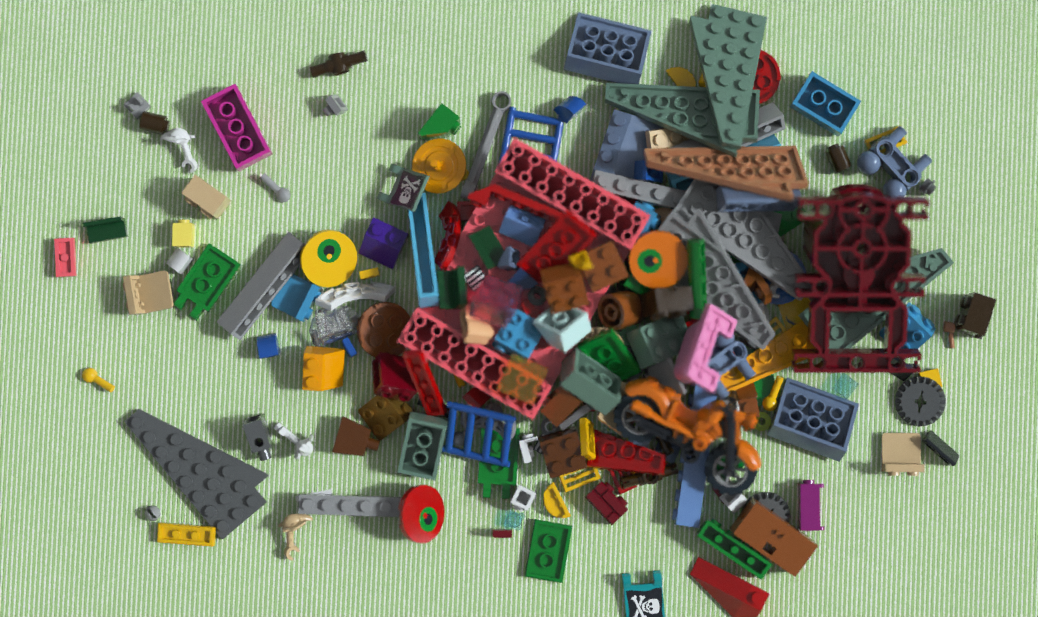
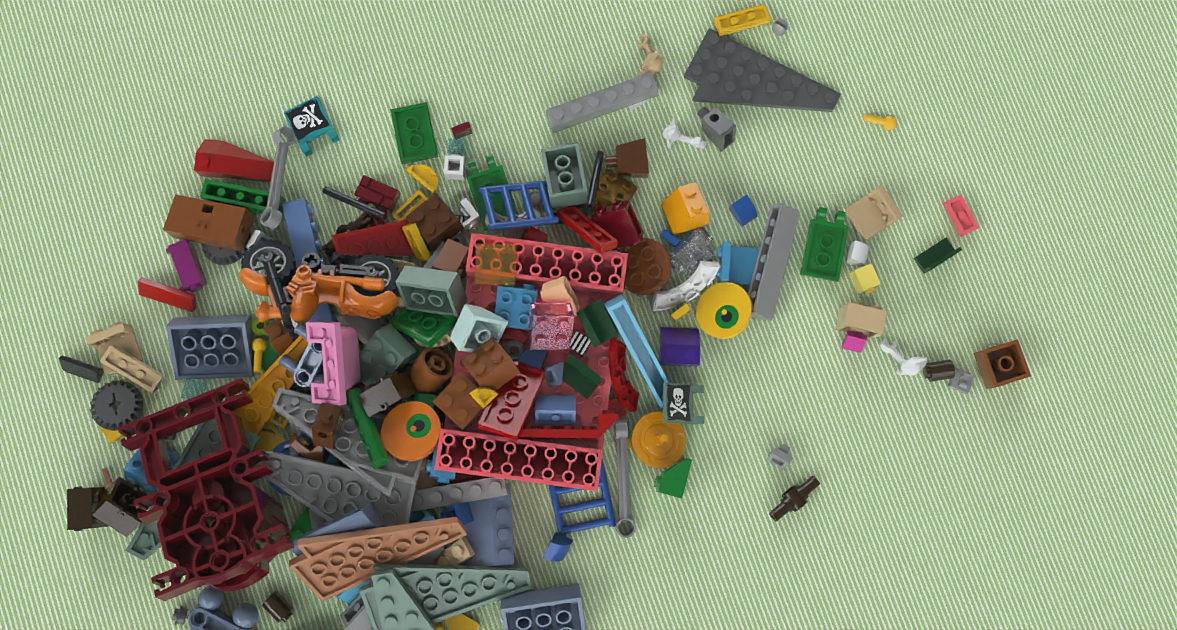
camera: 155 degrees right, 5 degrees down
dark pink brick [201,84,273,172] -> none
light grey bar [260,173,291,203] -> none
red tile [398,485,445,543] -> none
none -> dark brown brick [92,476,149,537]
none -> tan plate [99,344,164,393]
none -> red tile [138,277,196,313]
none -> light grey piece [260,127,295,229]
none -> reddish brown torso [312,402,345,449]
none -> black bar [322,187,387,220]
none -> black piece [586,151,604,209]
none -> dark pink tile [842,330,867,353]
none -> dark orange brick [973,339,1031,389]

